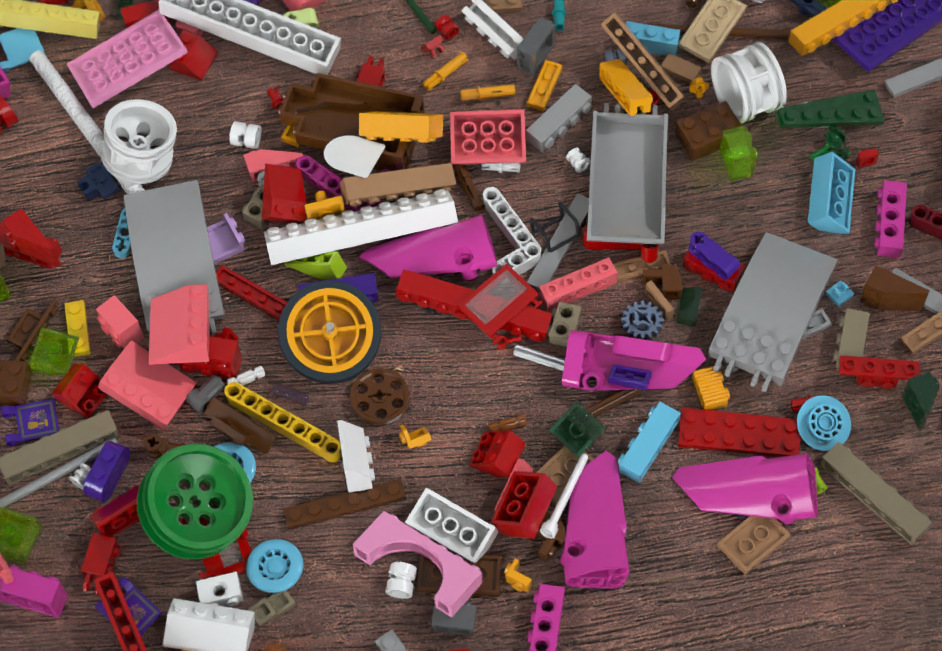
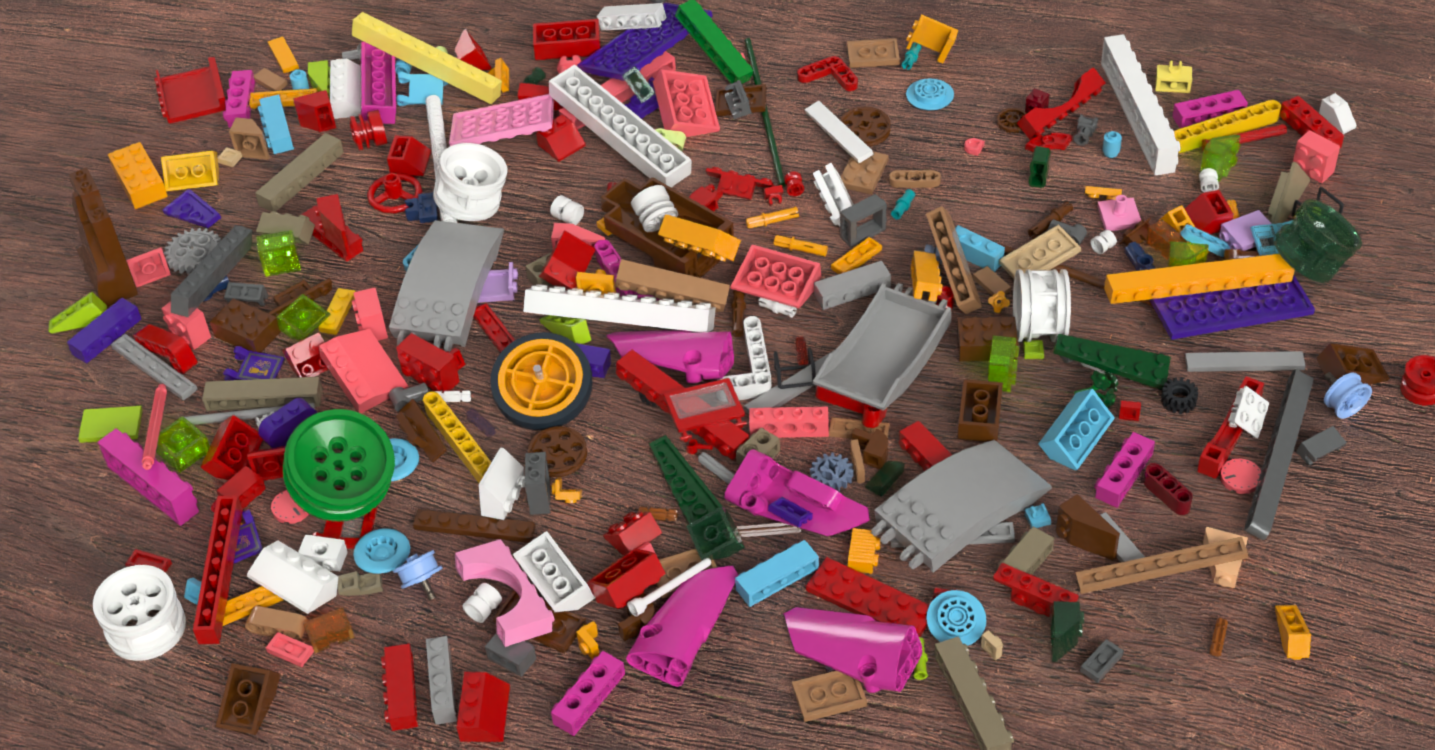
camera: 25 degrees right, 15 degrees down
coral slope [149,284,210,365] -> none
white sticker [324,136,385,178] -> none
white bush [566,148,591,173] -> none
dark purple piece [688,232,741,280] -> none
none -> red slope [200,415,263,480]
none -> coral tile [271,490,309,524]
none -> red piece [367,173,423,214]
none -> red slope [387,135,432,176]
none -> light blue wheel [393,550,443,601]
none -> dark grey window [525,452,551,515]
none -> white wheel [631,185,678,232]
none -> dark green wing [649,435,728,535]
none -> red bracket [706,167,774,200]
none -> clear red piece [795,336,808,365]
none -> reddish brown brick [958,379,1003,442]
none -> tan plate [981,630,1003,661]
none -> lime tile [1023,340,1044,359]
none -> black tyre [1161,377,1198,414]

